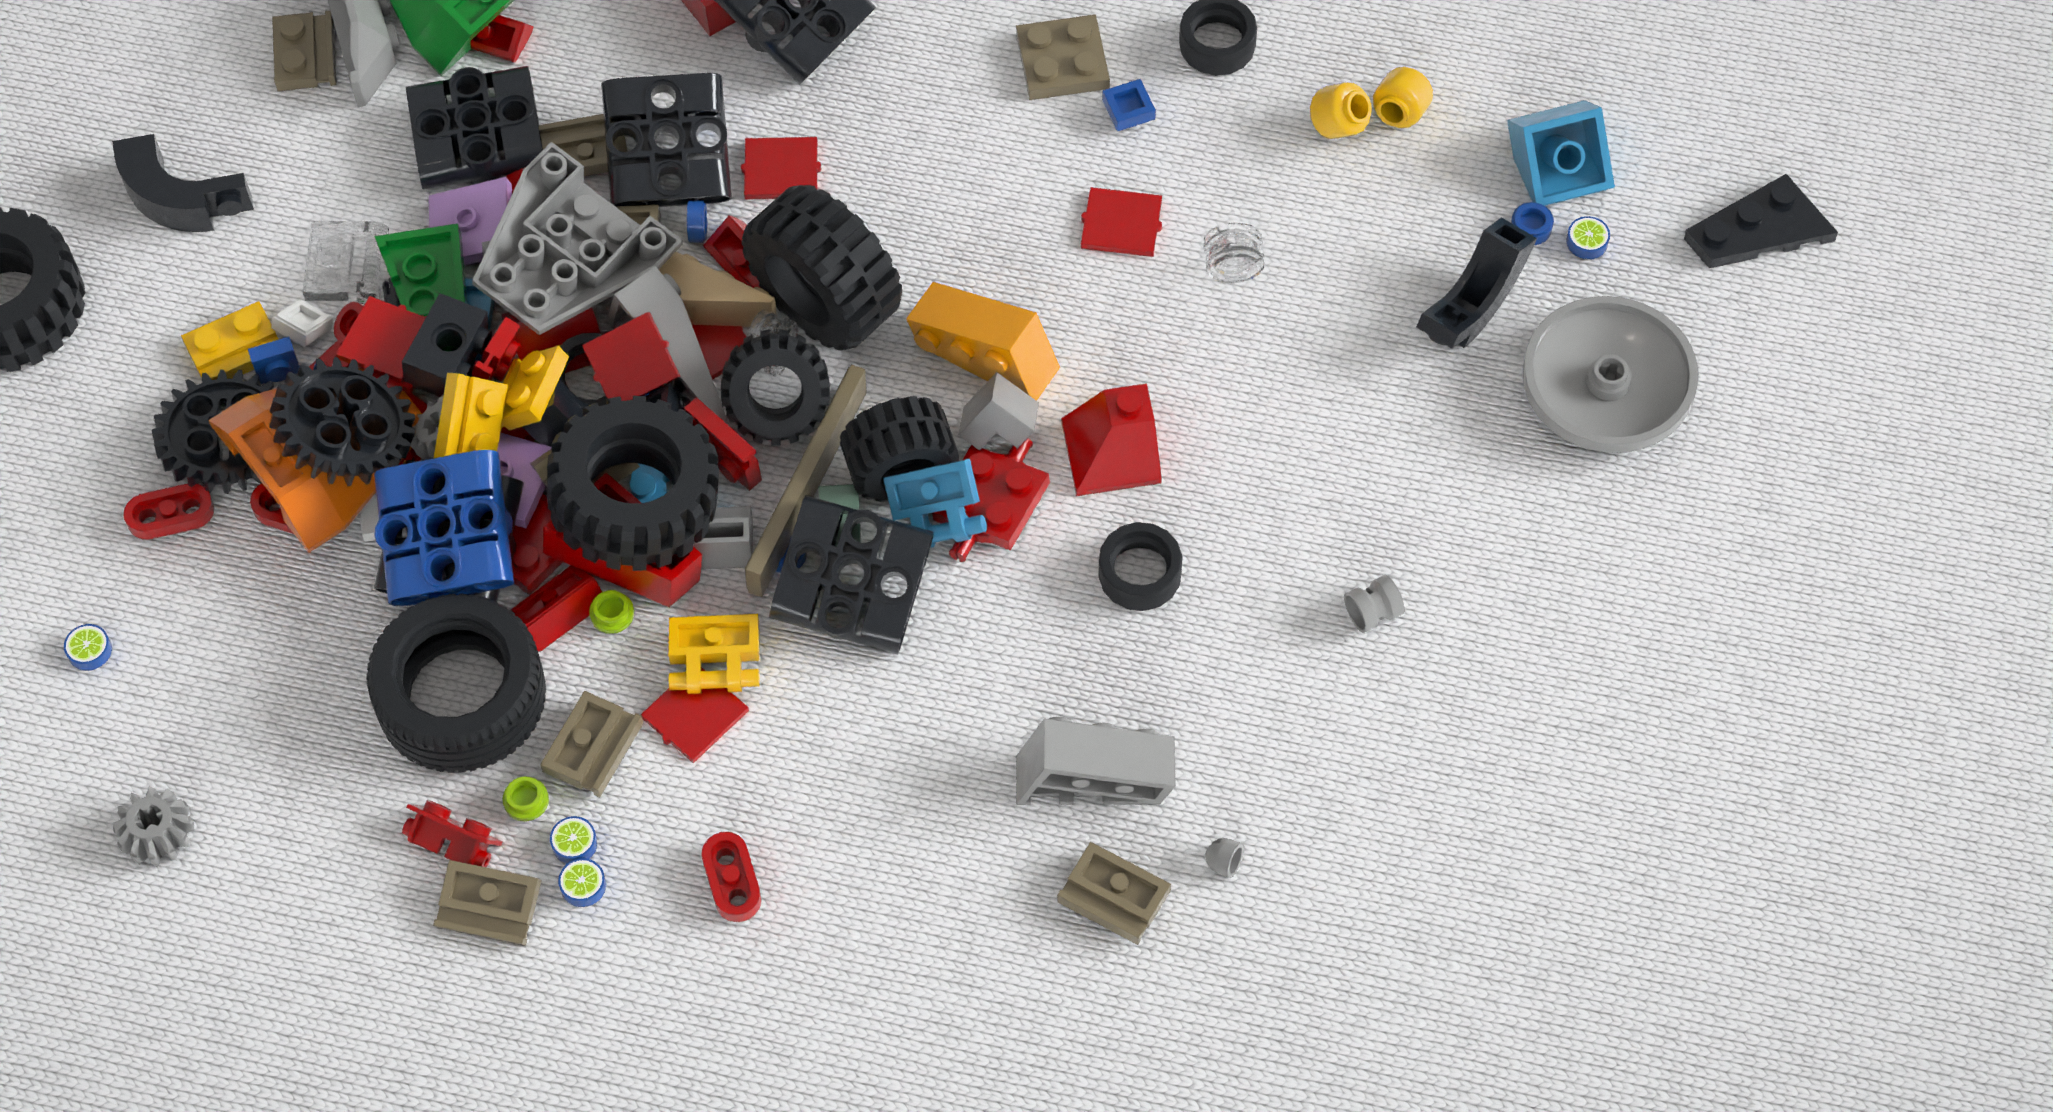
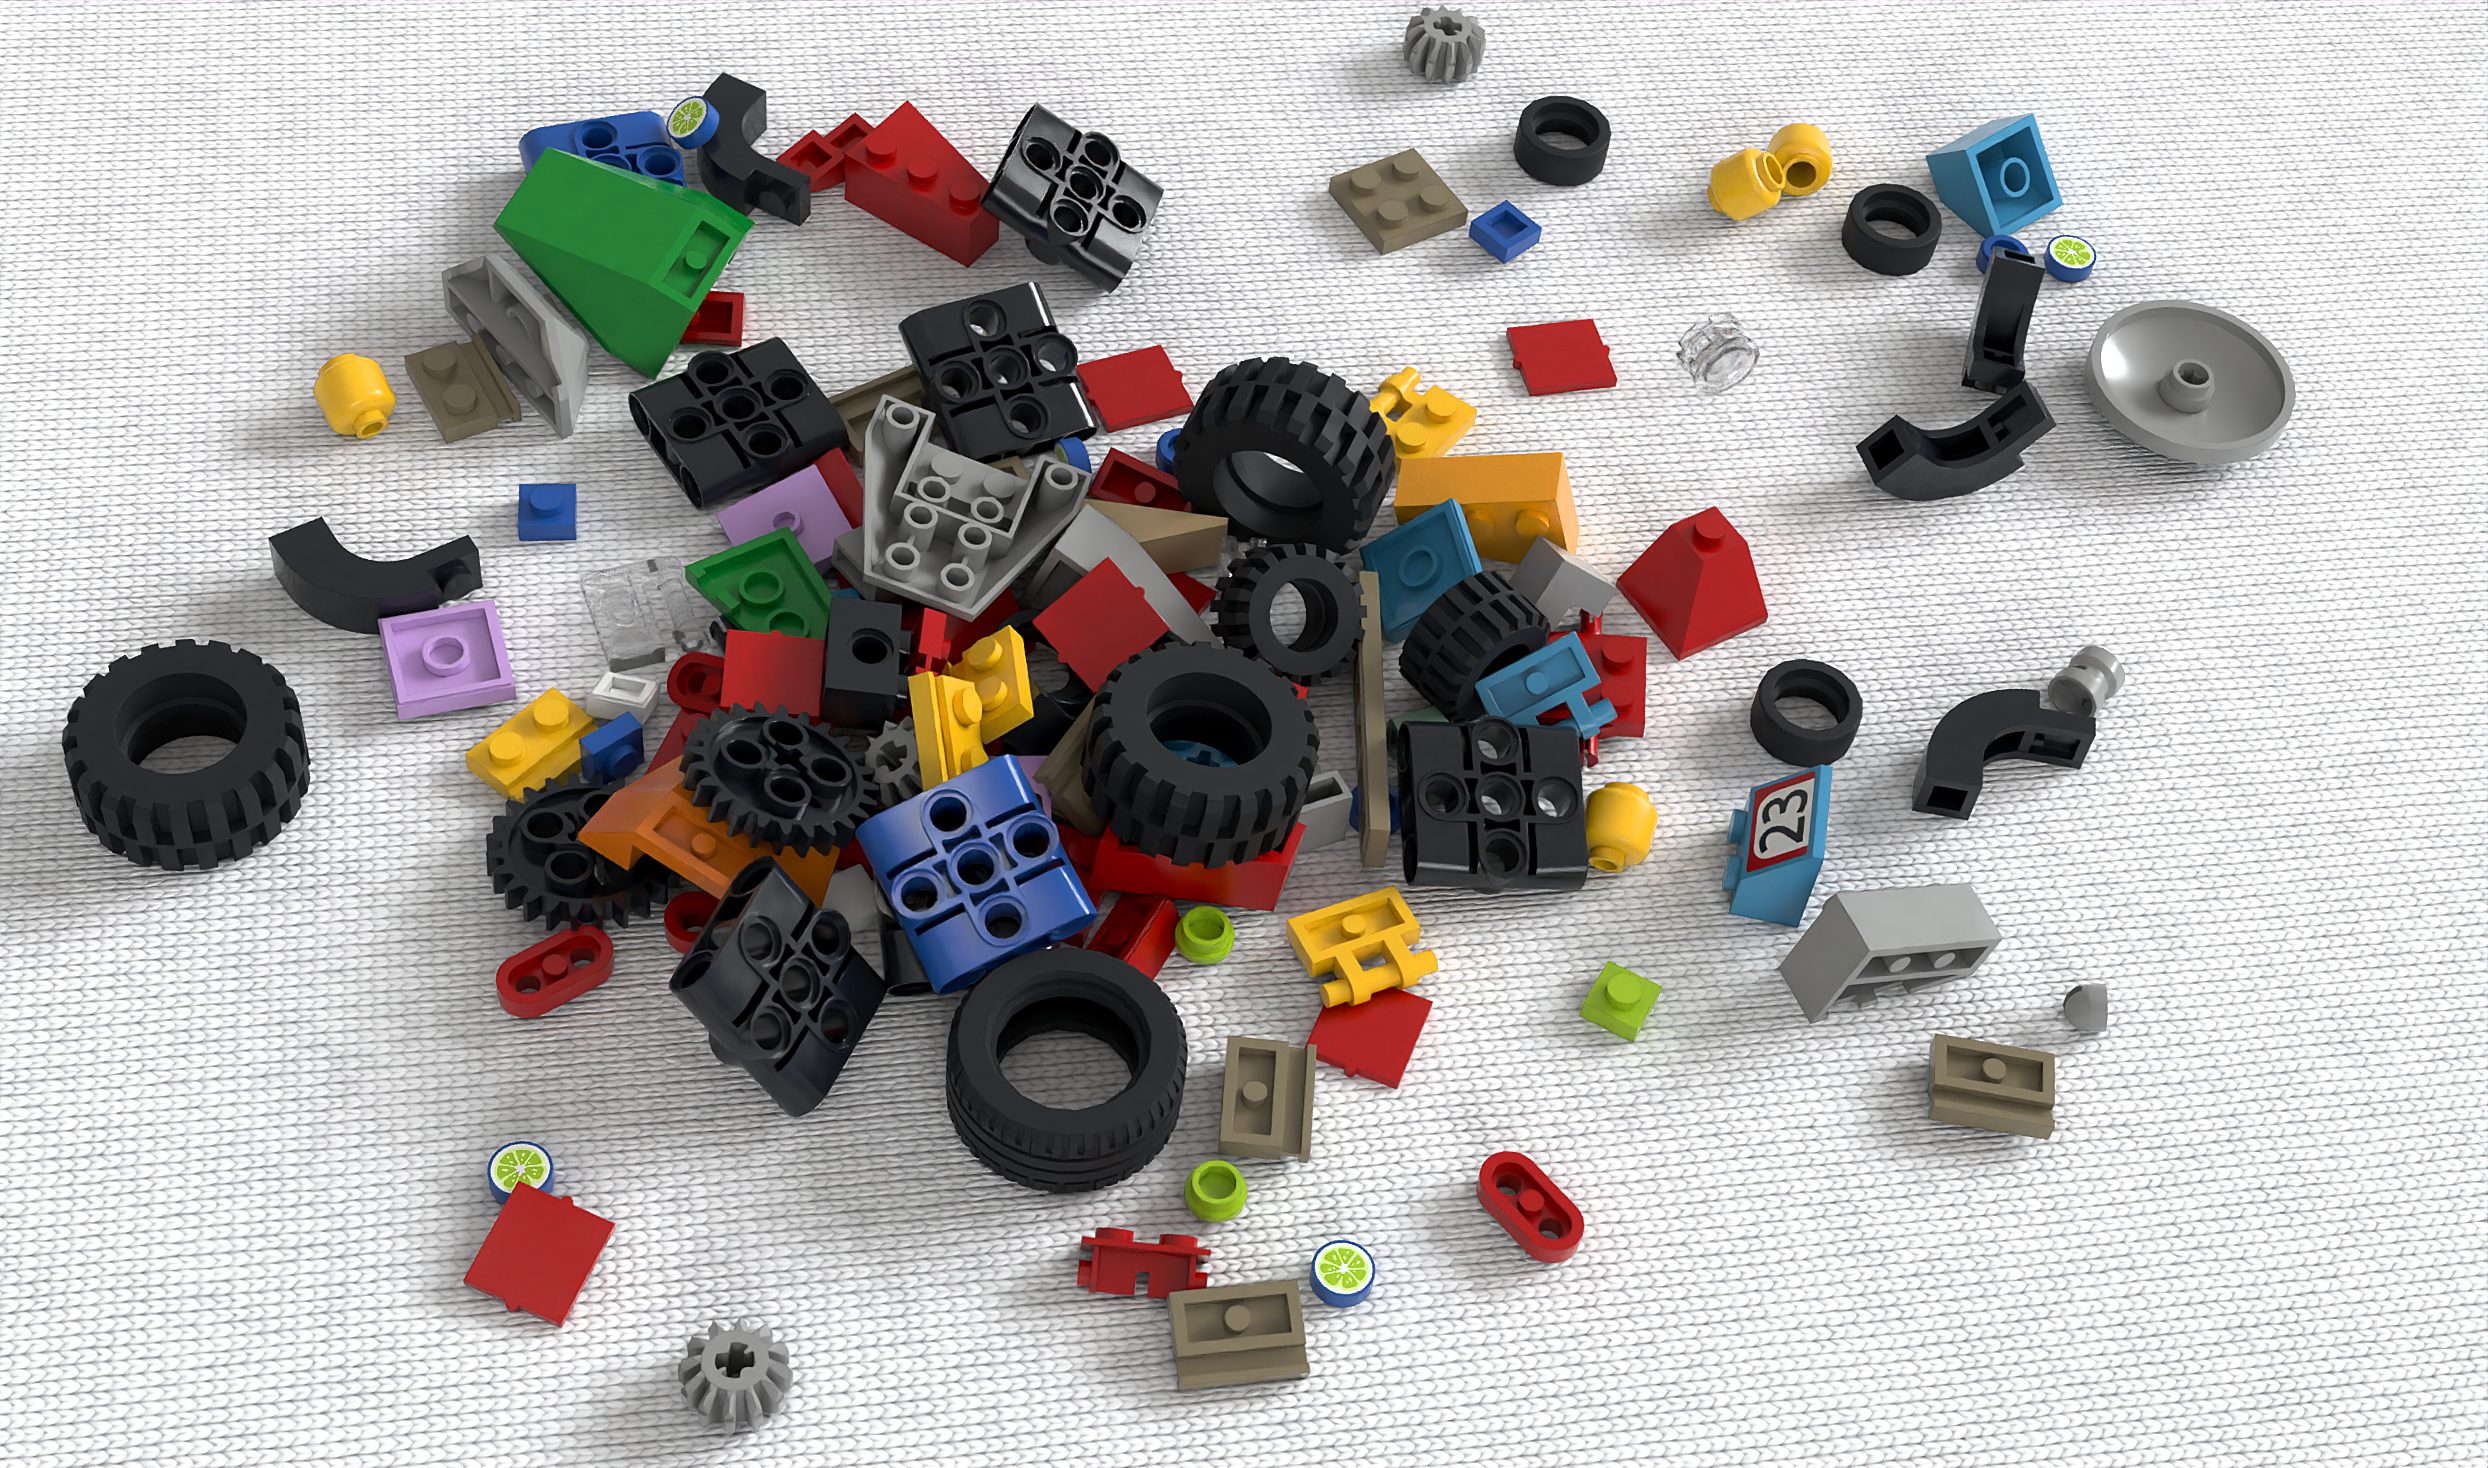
camera: 30 degrees left, 10 degrees down
tile [550,816,597,864] -> none
black wing [1684,174,1838,269] -> none
none -> yellow head [313,353,397,439]
none -> lavender plate [377,599,516,721]
none -> red piece [463,1181,616,1328]
none -> blue plate [518,484,577,541]
none -> black connector [669,856,887,1117]
none -> dark azure plate [1359,497,1483,644]
none -> yellow plate [1369,367,1477,473]
none -> lime plate [1580,961,1662,1043]
none -> yellow head [1584,782,1658,873]
none -> dark azure slope [1722,764,1833,928]
none -> black tyre [1841,183,1942,276]
none -> black arch [1855,380,2057,501]
none -> black arch [1912,689,2096,820]

